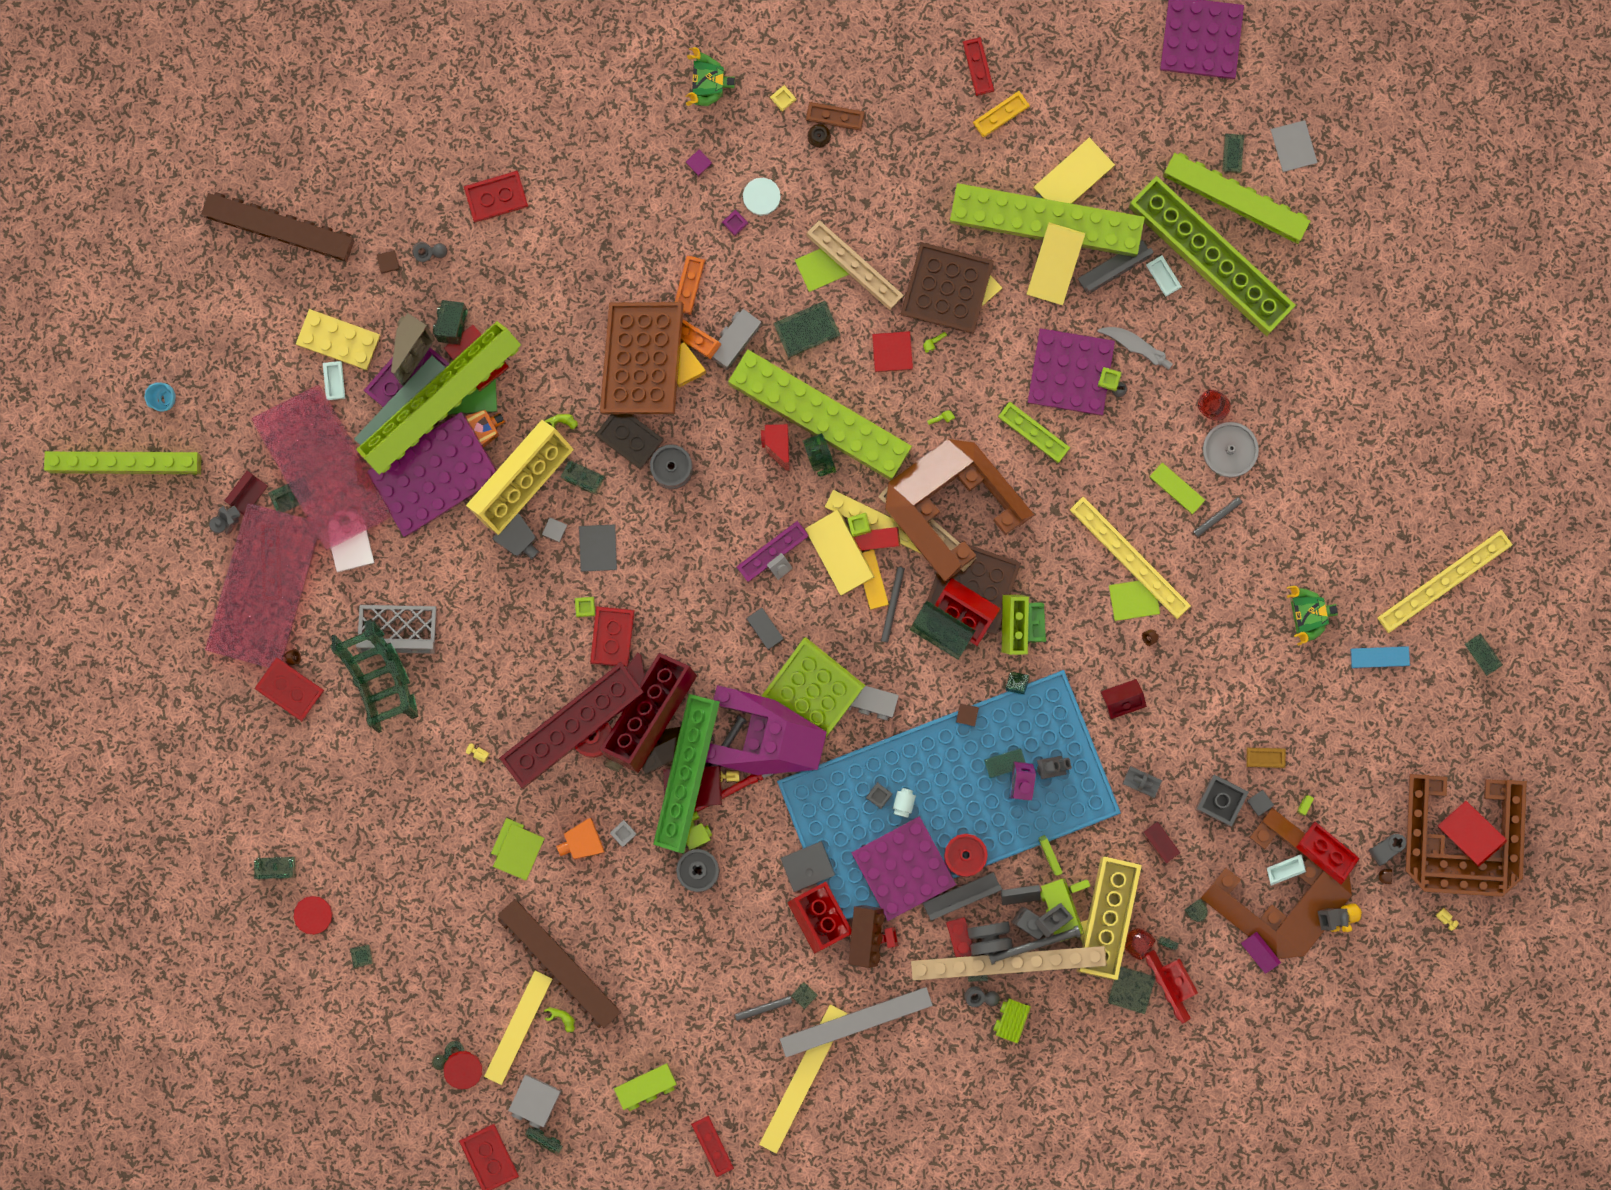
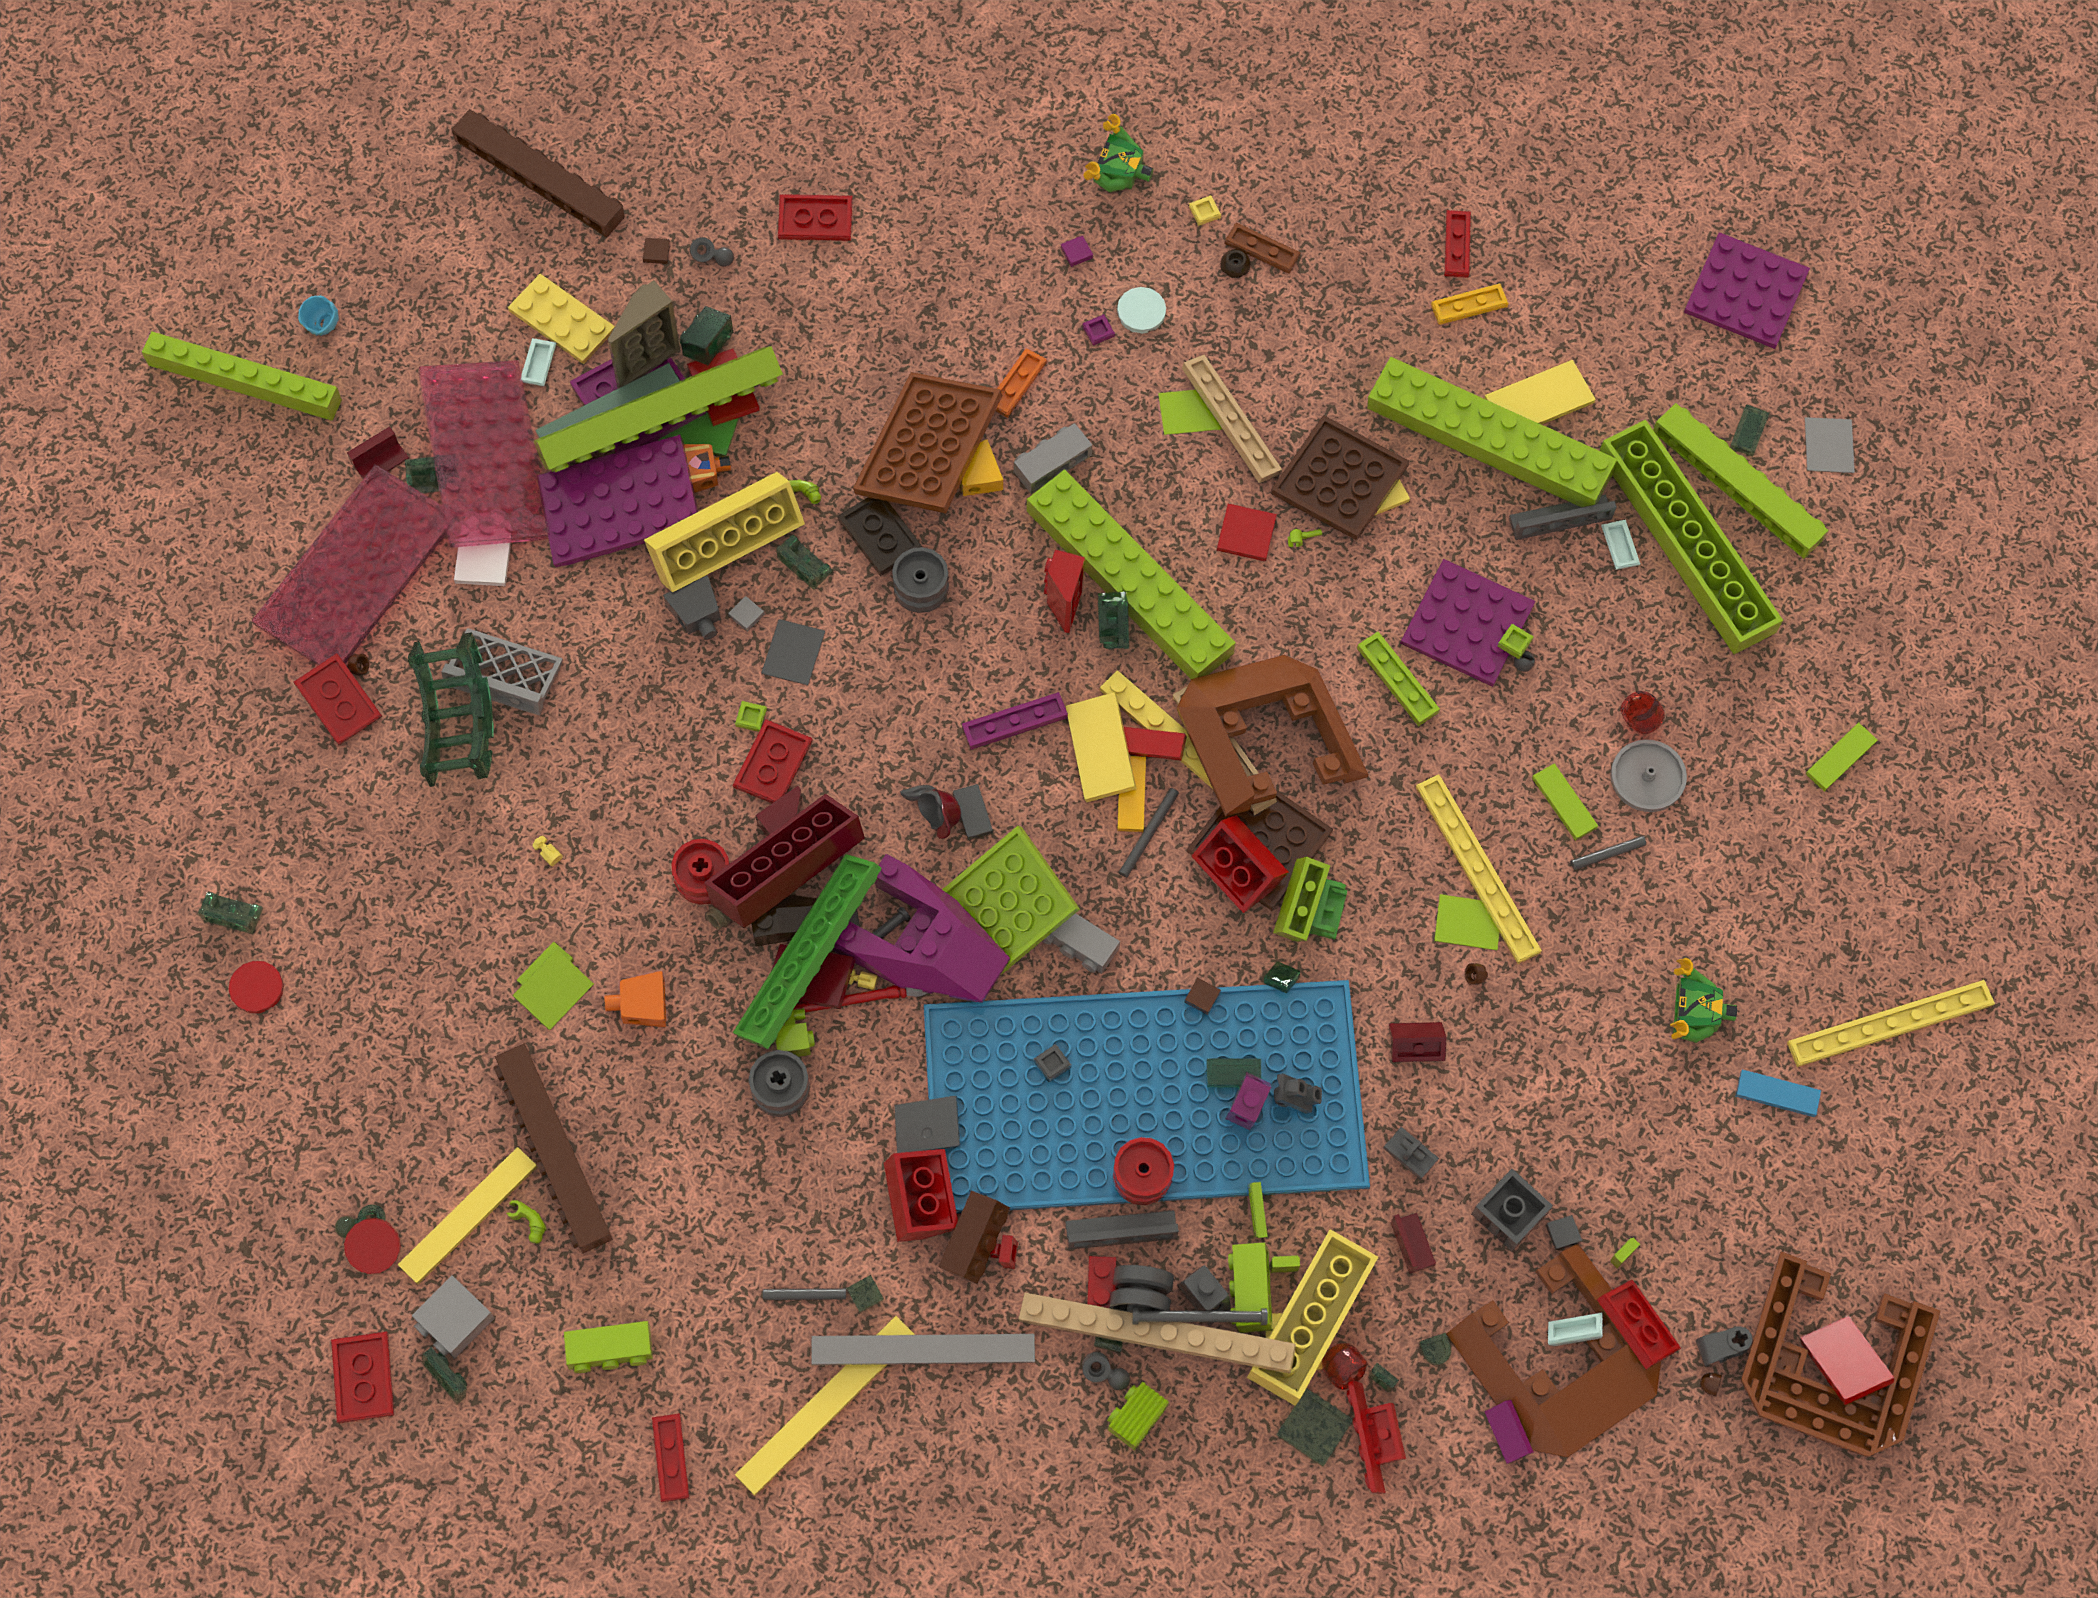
camera: 10 degrees right, 15 degrees down
dark grey hips [209,506,240,535] -> none
clear green tile [350,945,373,968] -> none
dark red plate [499,662,645,789] -> none
light grey plate [610,820,637,847] -> none
orange tile [681,320,721,360] -> none
light grey plate [767,553,793,580] -> none
clear green tile [773,301,841,358] -> none
lime tile [847,513,872,537] -> none
magenta plate [851,816,956,921] -> none
light aqua brick [893,788,916,818] -> none
clear green tile [909,600,976,660] -> none
lime hand [927,410,955,425] -> none
dark grey tile [1001,885,1041,906] -> none
light yellow tile [1027,222,1085,305] -> none
dark grey plate [1034,903,1073,937] -> none
light grey sword [1098,327,1173,370] -> none
pearl gold tile [1246,748,1286,768] -> none
dark grey piece [1318,903,1362,932] -> none
light yellow piece [1435,908,1459,931] -> none
clear green hinge [1465,633,1503,676] -> none
none -> hair [900,785,961,839]
none -> lime tile [1806,722,1878,792]

